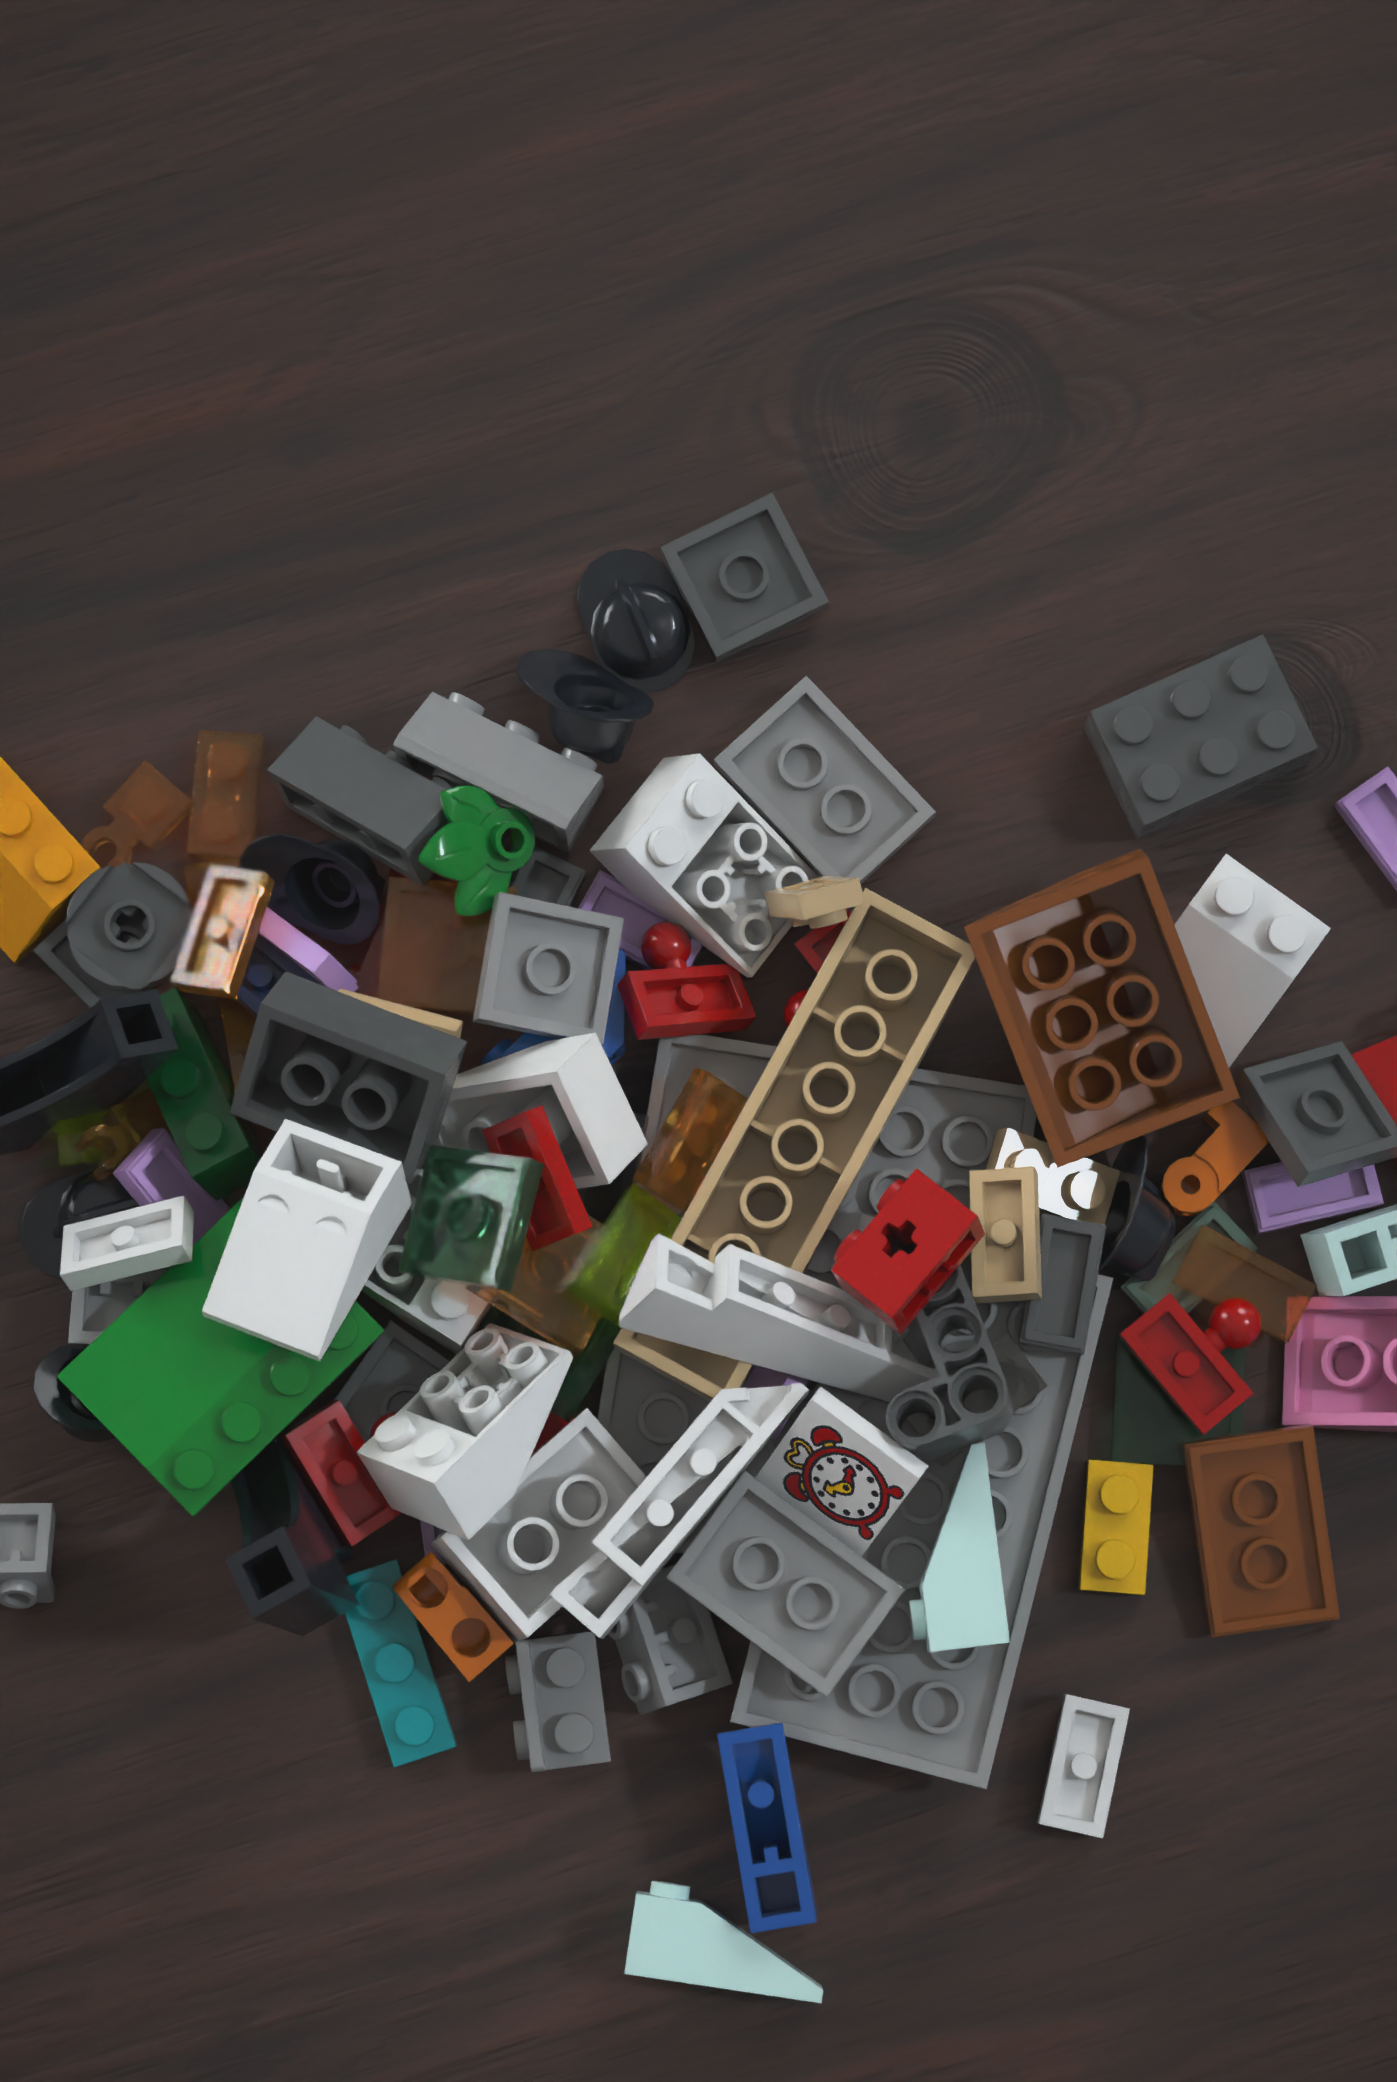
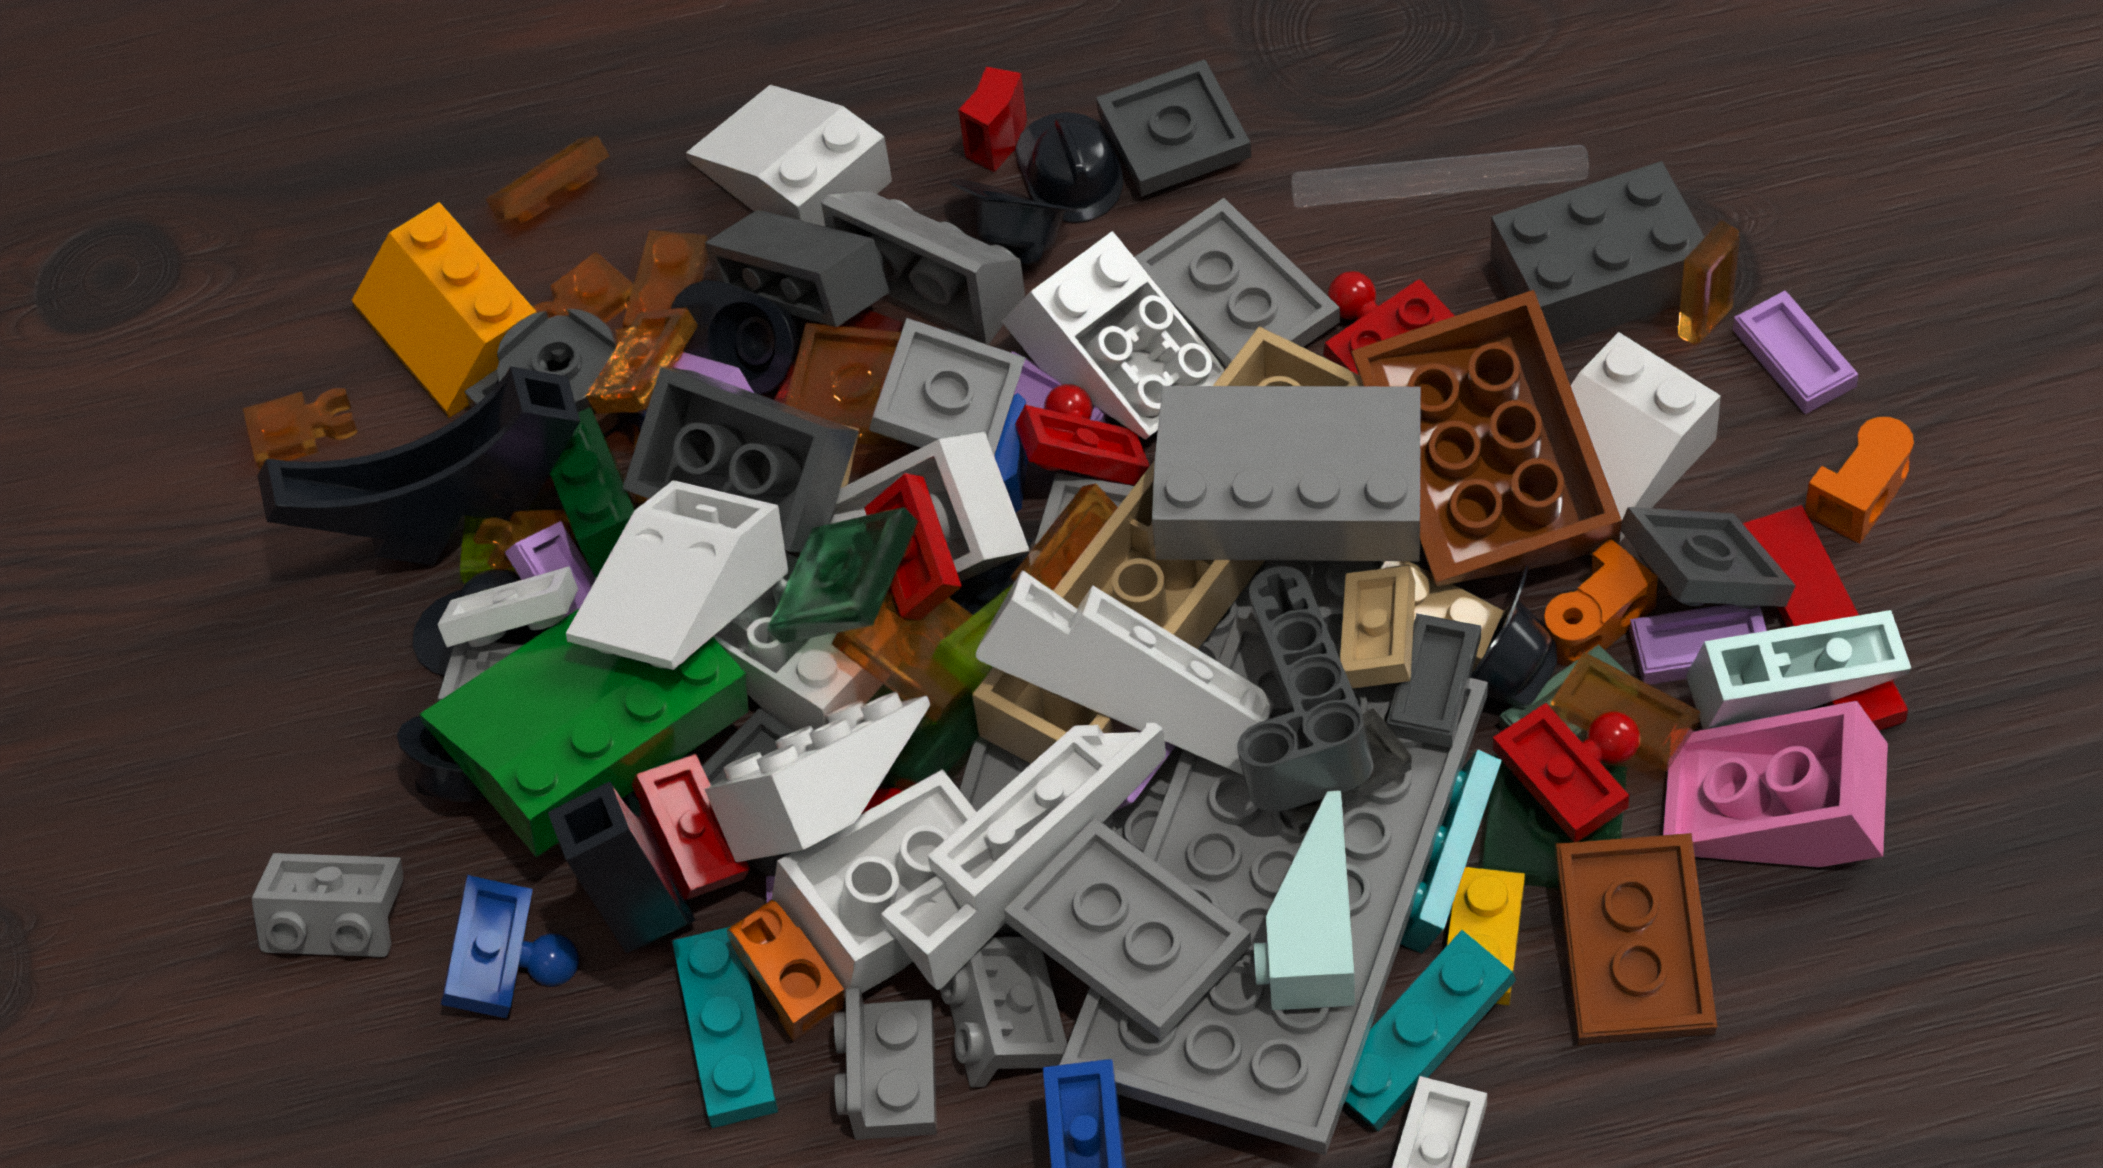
camera: 10 degrees right, 25 degrees down
green plate [418,785,535,916] -> none
white tile [755,1386,928,1557] -> none
tan plate [764,876,865,929] -> none
red brick [831,1168,985,1335] -> none
none -> blue plate [440,875,579,1018]
none -> clear orange plate [485,136,610,223]
none -> white slope [686,85,892,226]
none -> red piece [958,66,1027,173]
none -> light grey slope [1152,386,1421,561]
none -> clear axle [1291,144,1589,208]
none -> red plate [1323,271,1455,375]
none -> teal plate [1344,930,1516,1132]
none -> plate [1400,749,1502,954]
none -> clear orange tile [1678,220,1740,346]

